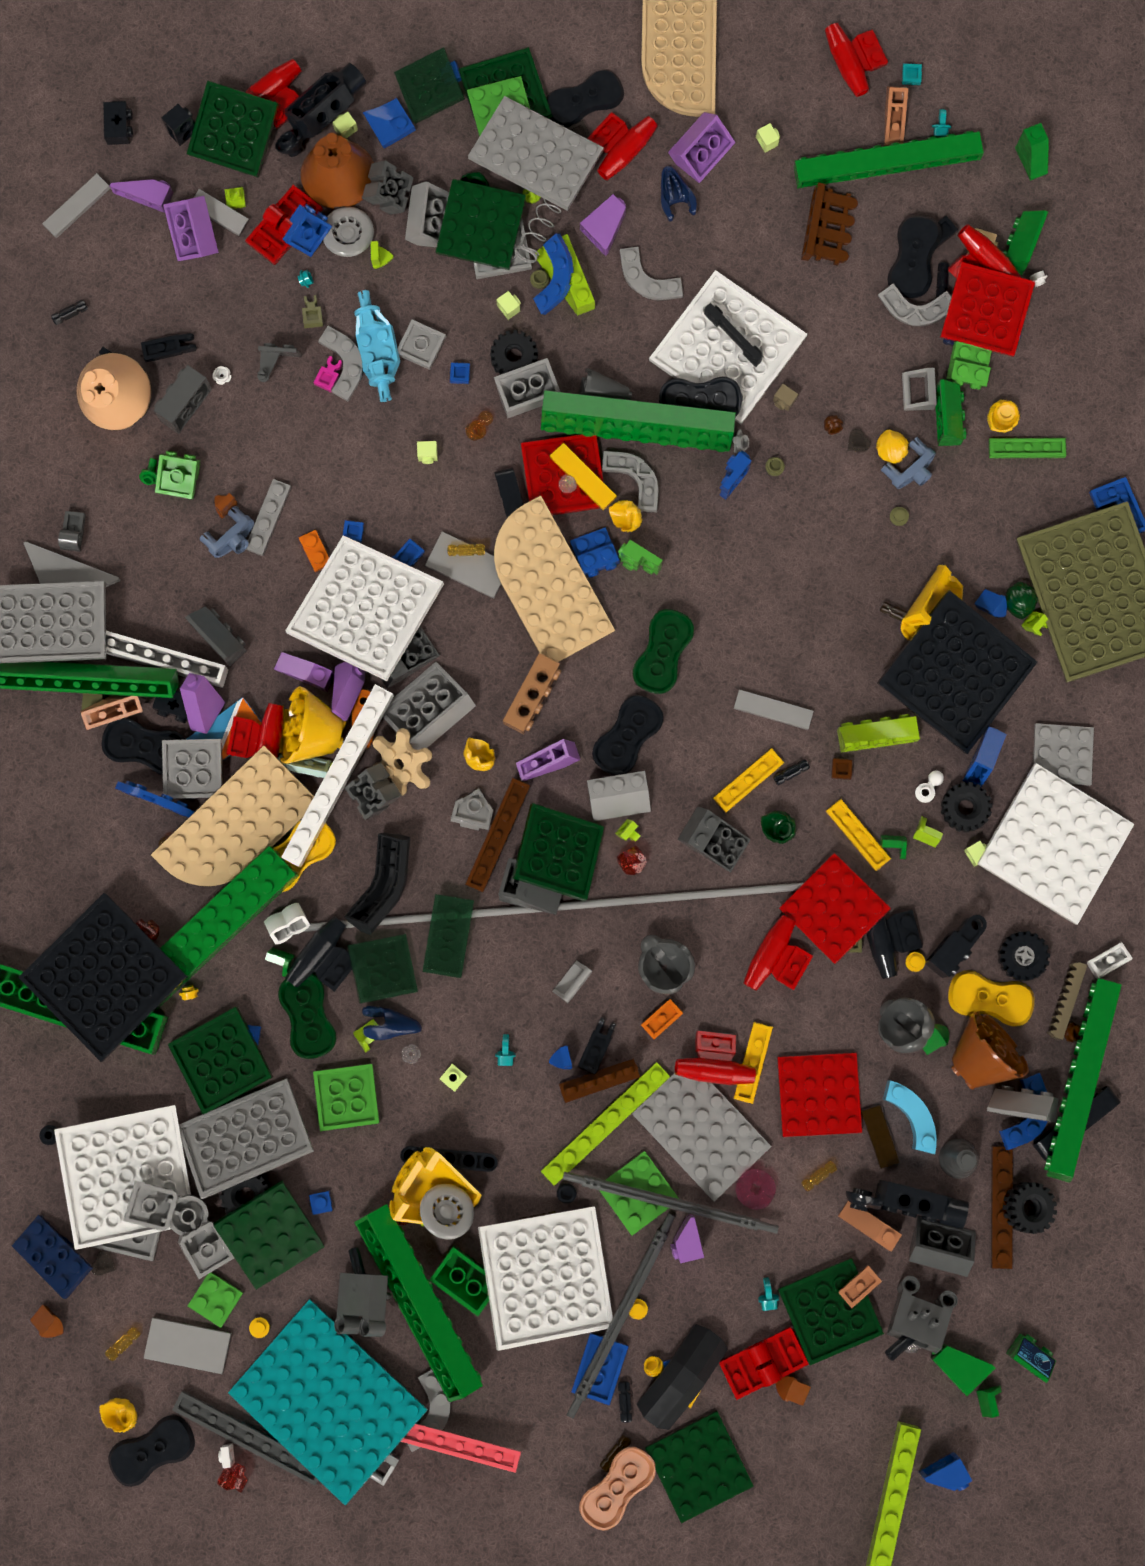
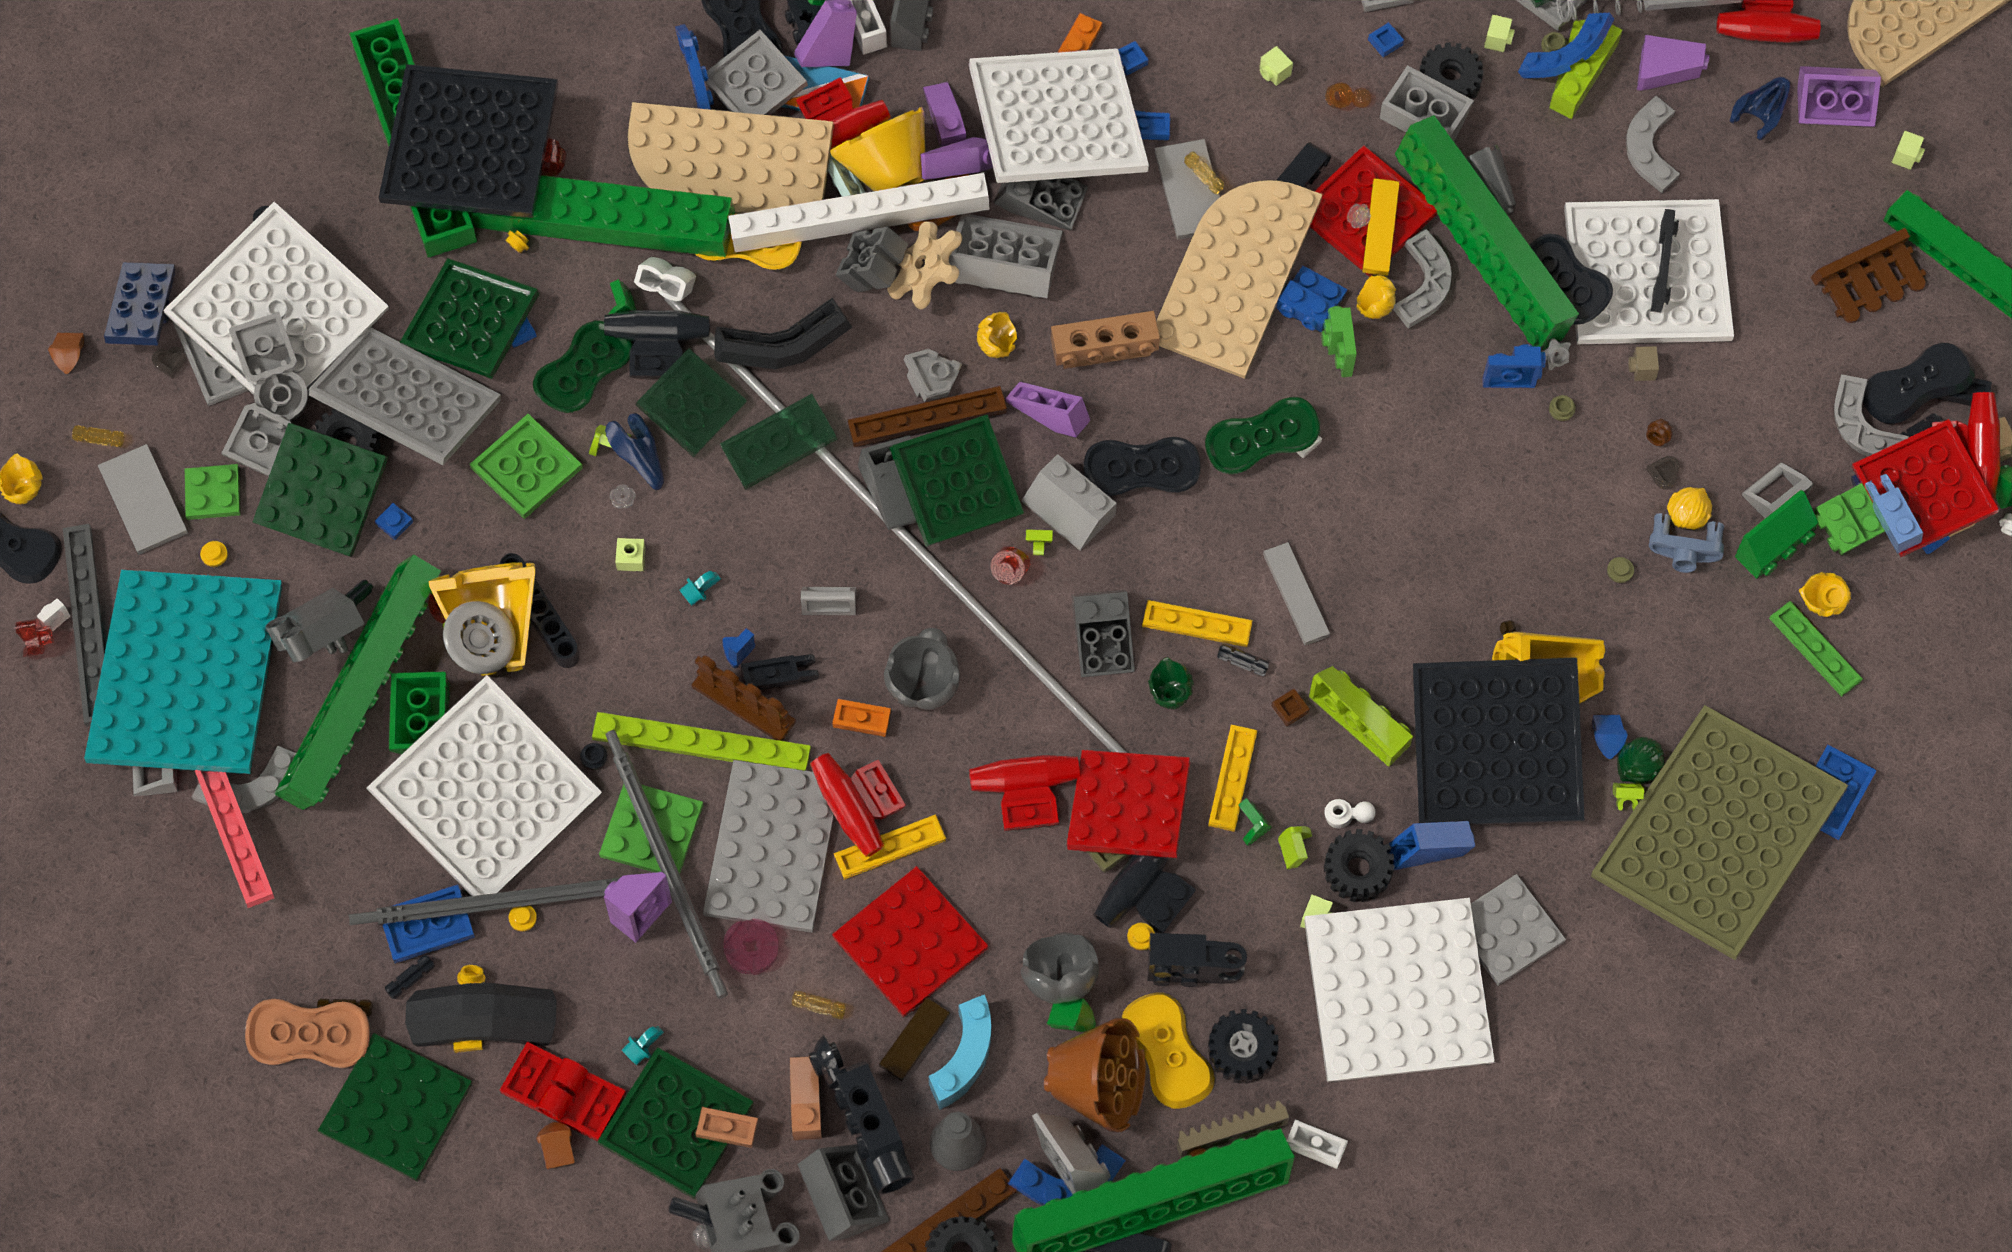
camera: 50 degrees right, 15 degrees down
none -> medium blue hinge [1865,474,1923,554]

